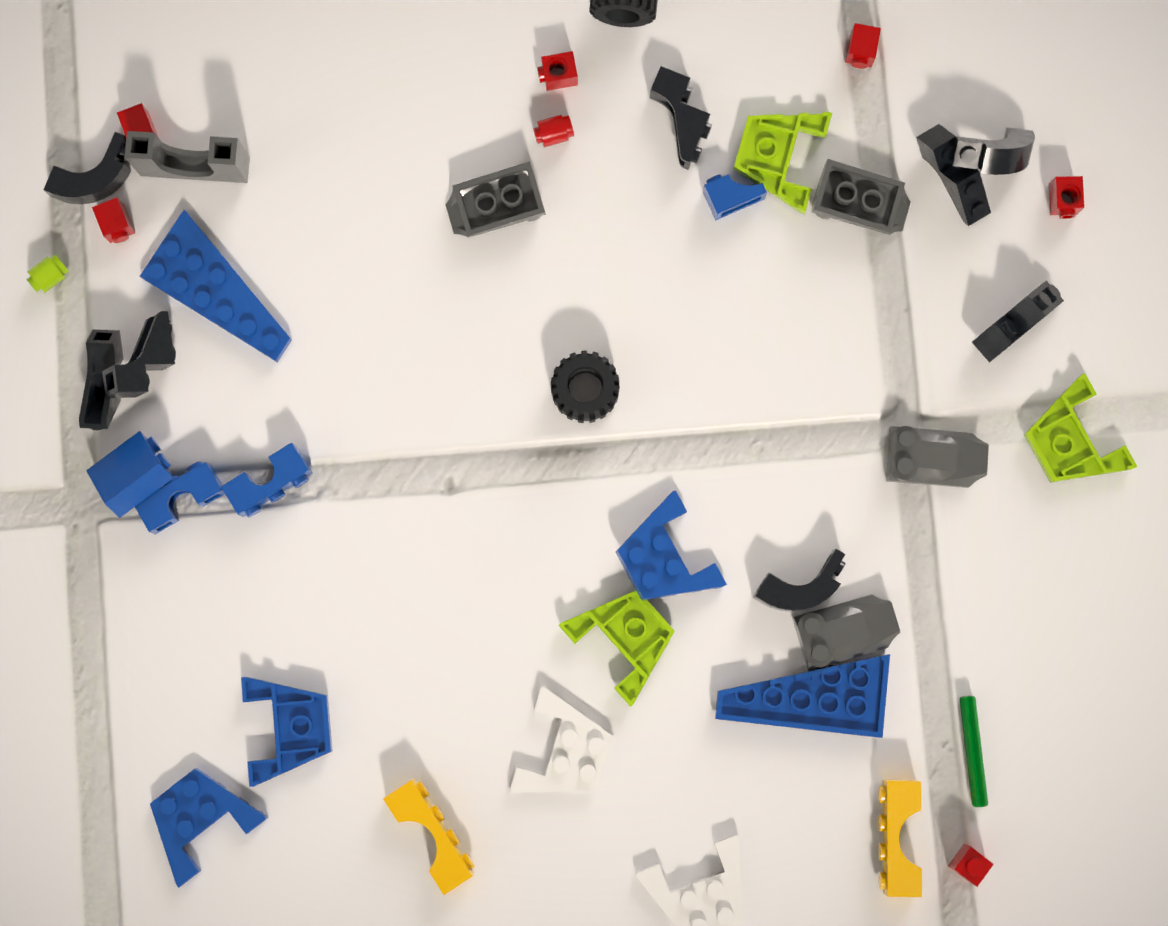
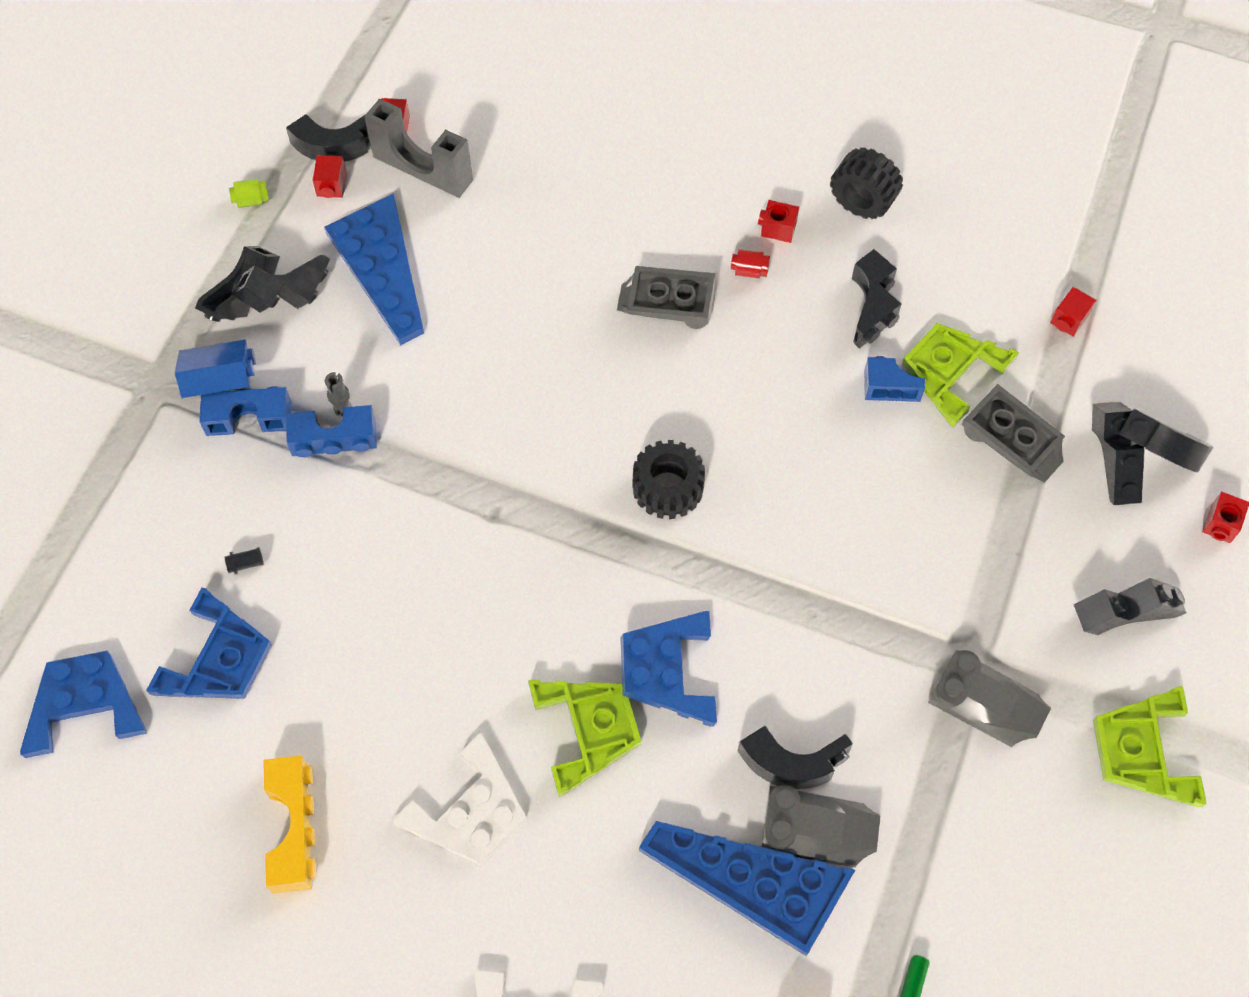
camera: 25 degrees right, 20 degrees down
none -> black pin [224,547,264,575]
none -> dark grey pin [324,372,352,417]

